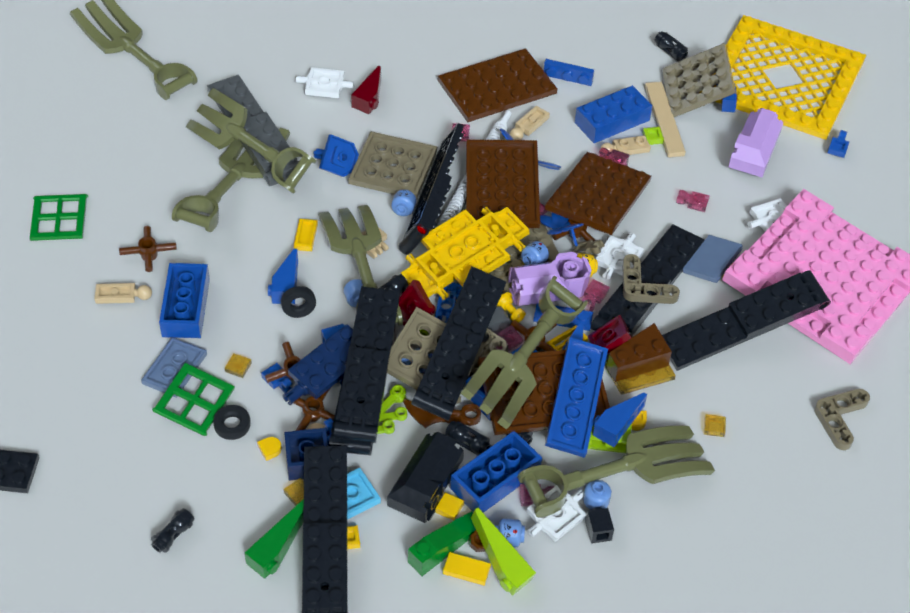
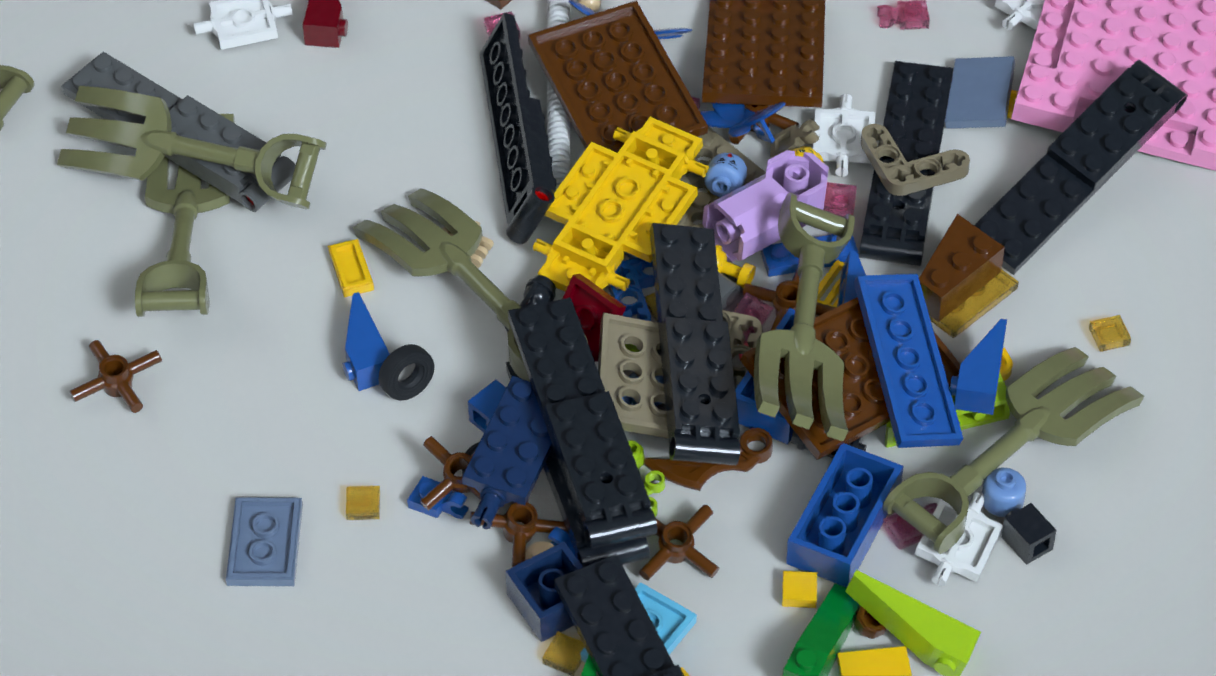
camera: 20 degrees left, 0 degrees up
tan plate [94,283,152,304] -> none
green window [152,363,235,436] -> none
blue brick [159,263,210,338] -> none
black tyre [213,405,251,440] -> none
yellow tile [257,437,282,461] -> none
blue piece [313,134,359,177] -> none
medium blue head [343,279,363,307] -> none
dark tan piece [348,132,437,200] -> none
black brick [387,432,464,523] -> none
medium blue head [391,190,416,216] -> none
black piece [445,421,491,456] -> none
medium blue head [495,518,525,548] -> none
dark red tile [588,315,631,354] -> none
none -> reddish brown bar [639,504,720,581]

